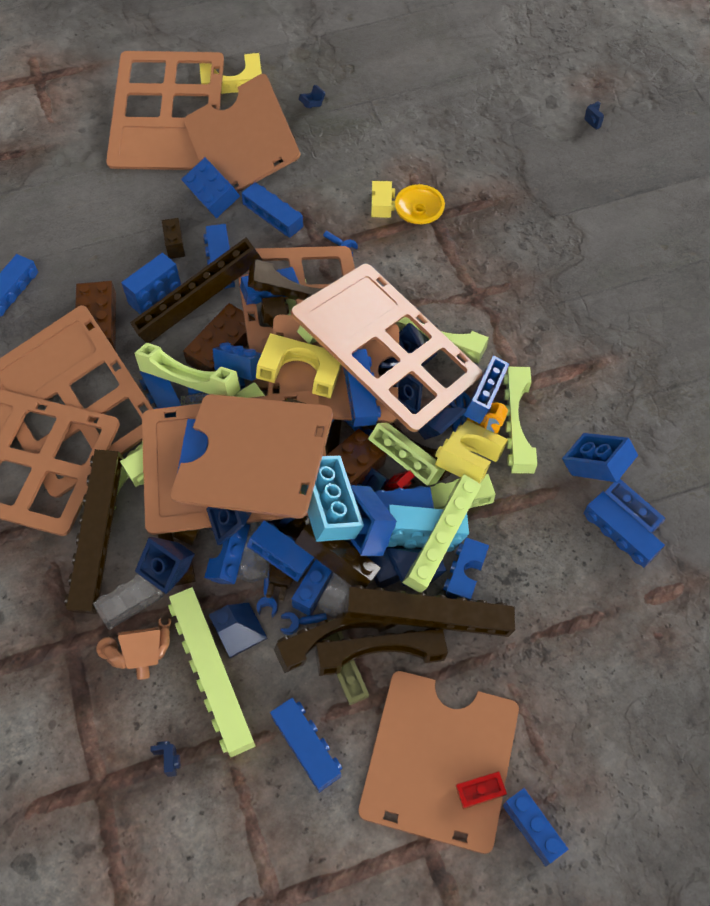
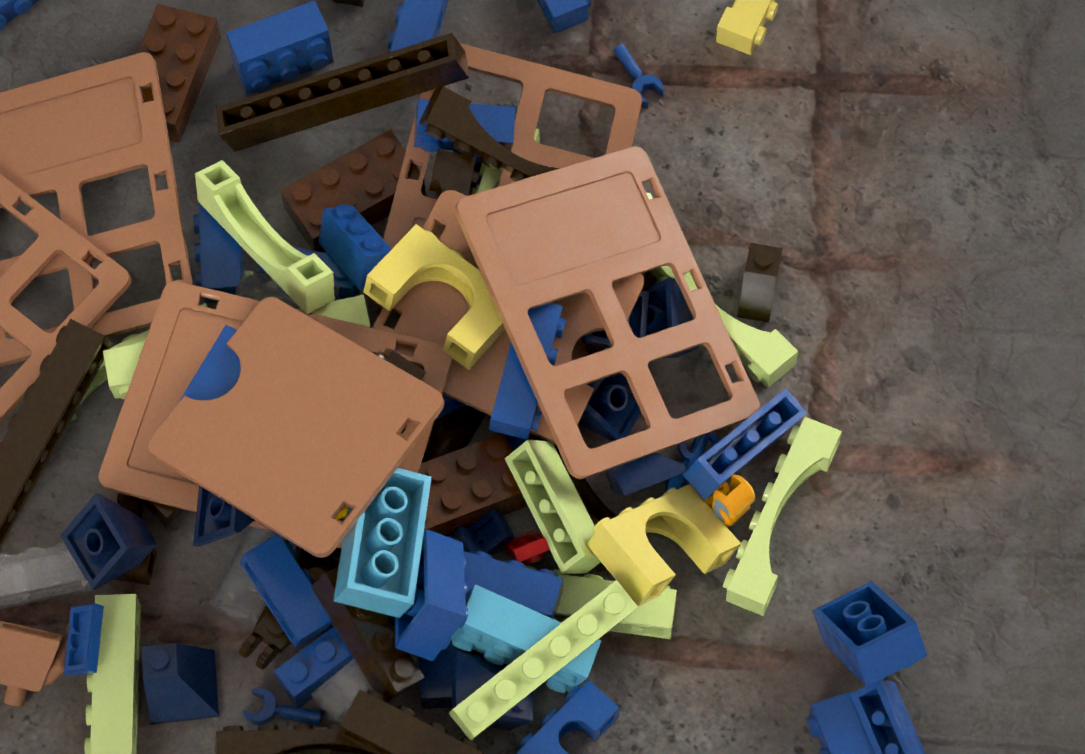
camera: 25 degrees right, 5 degrees up
blue arch [204,524,250,584] -> none
blue piece [257,571,278,618] -> none
yellow dish [395,184,445,224] -> none
none -> blue plate [64,603,104,677]
none -> dark brown slope [737,243,783,323]

